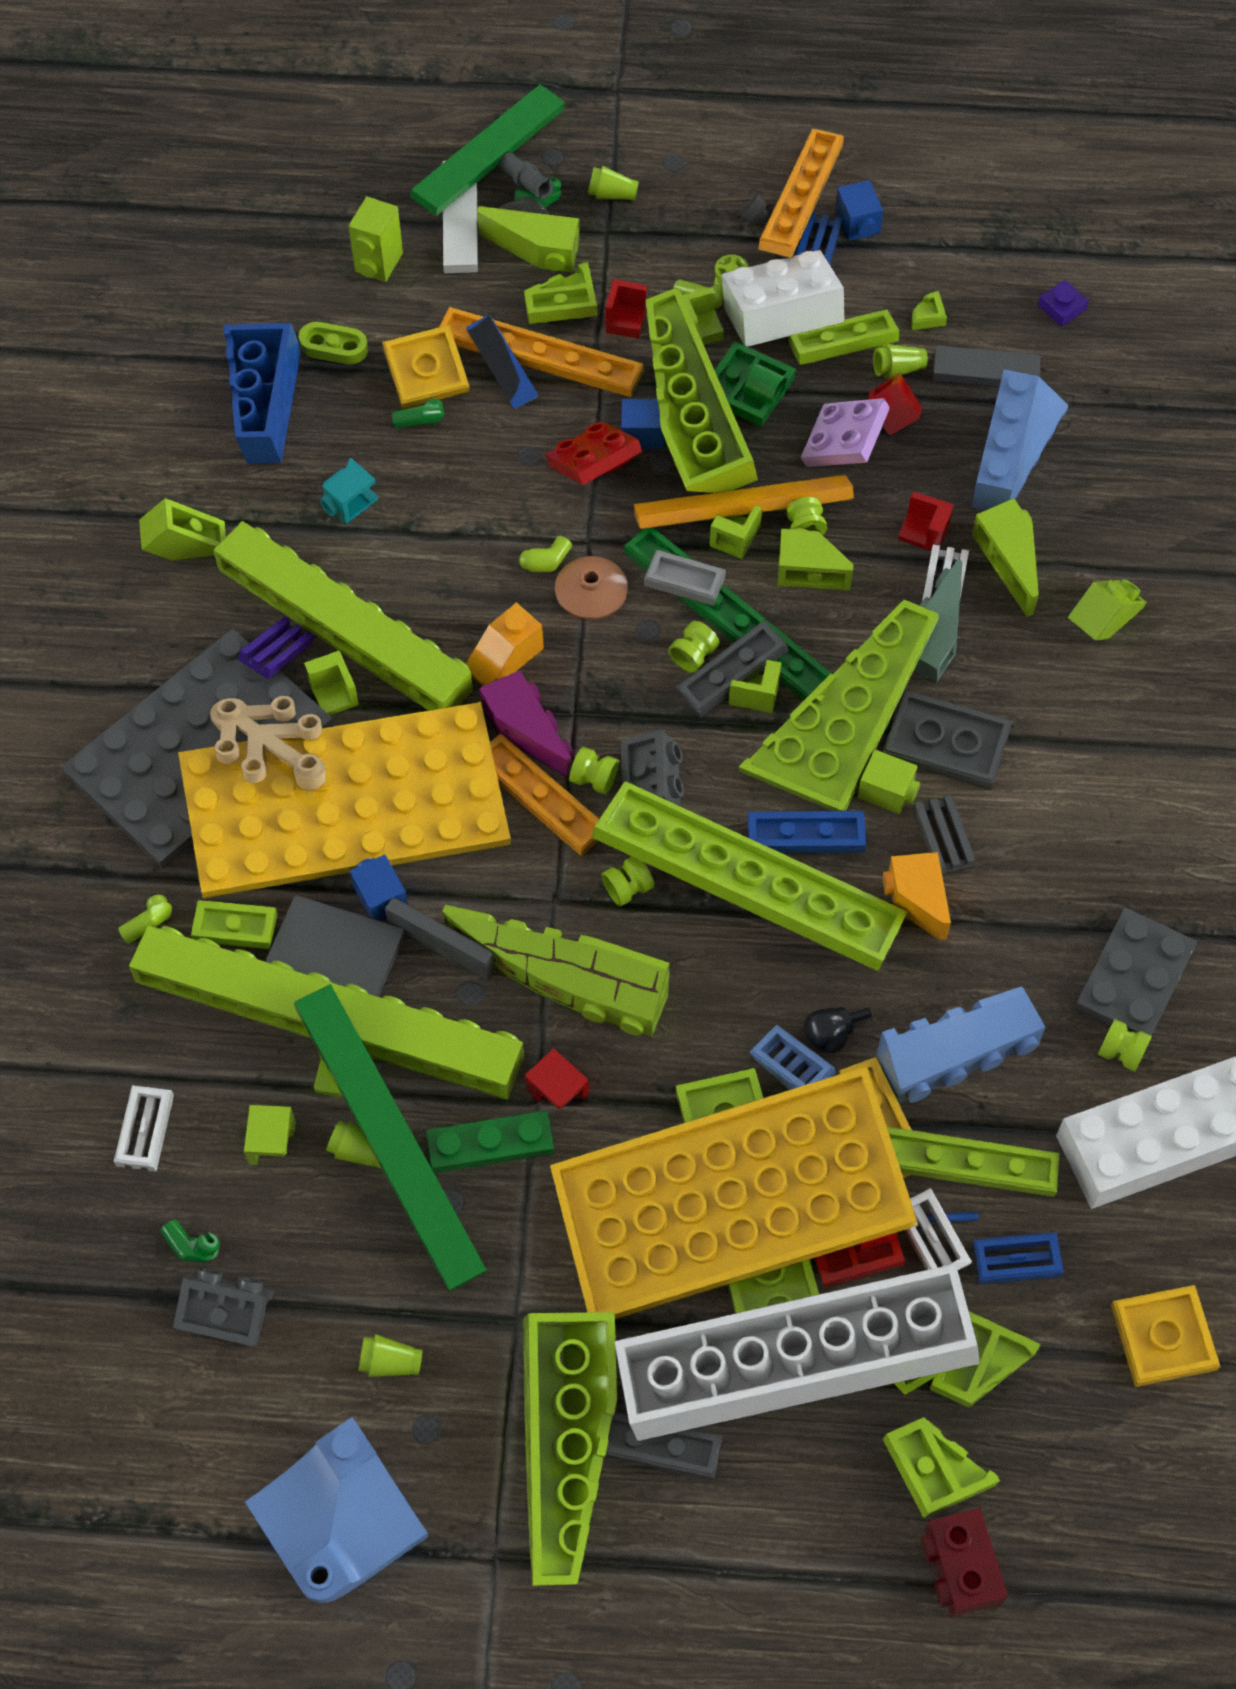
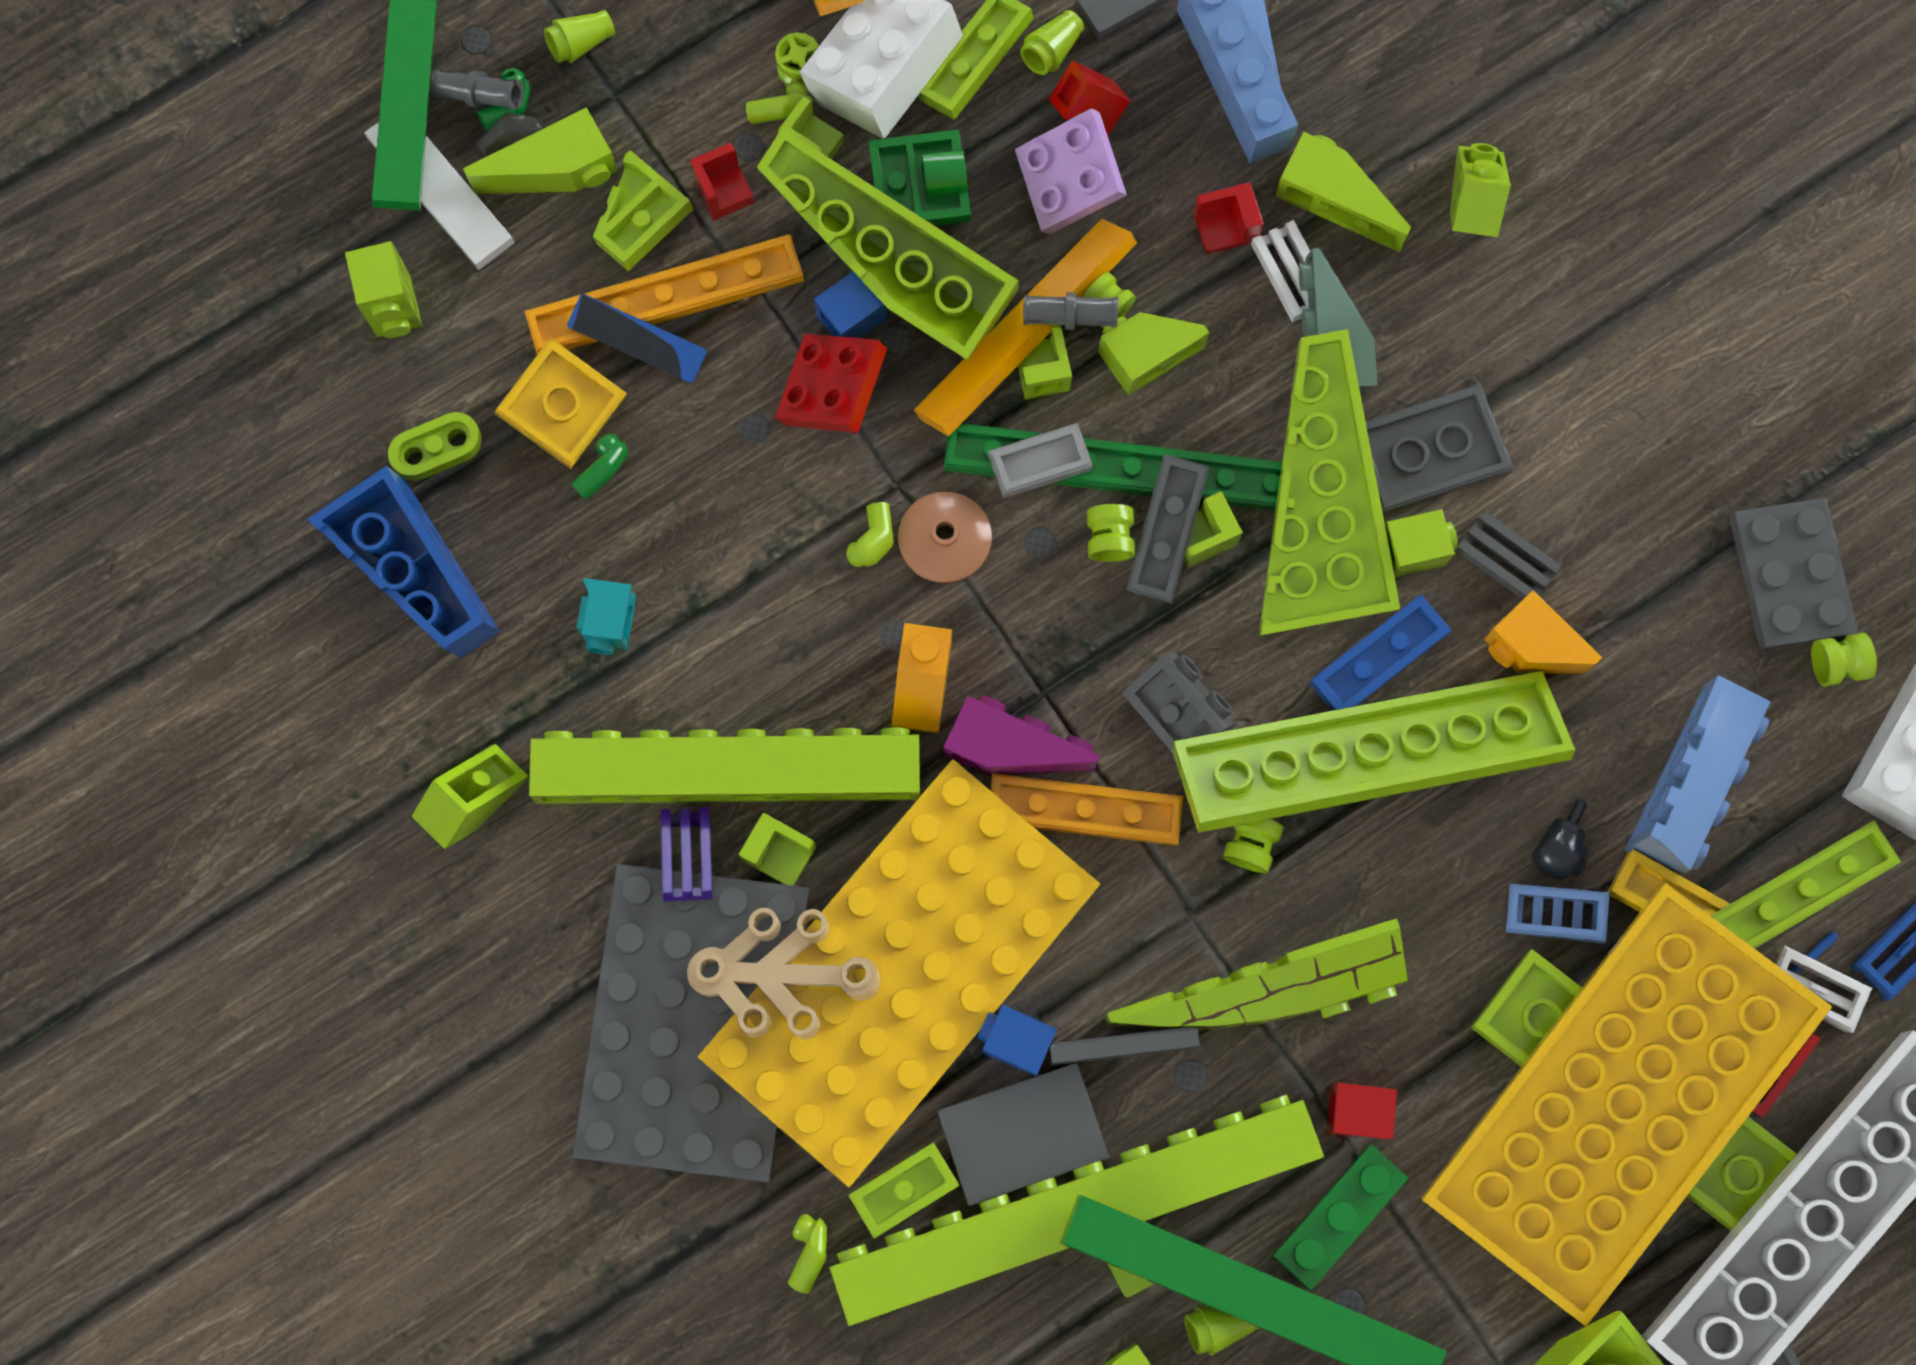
camera: 40 degrees left, 15 degrees up
lime wheel [569,746,620,795] -> none
none -> dark grey pin [1023,292,1118,330]

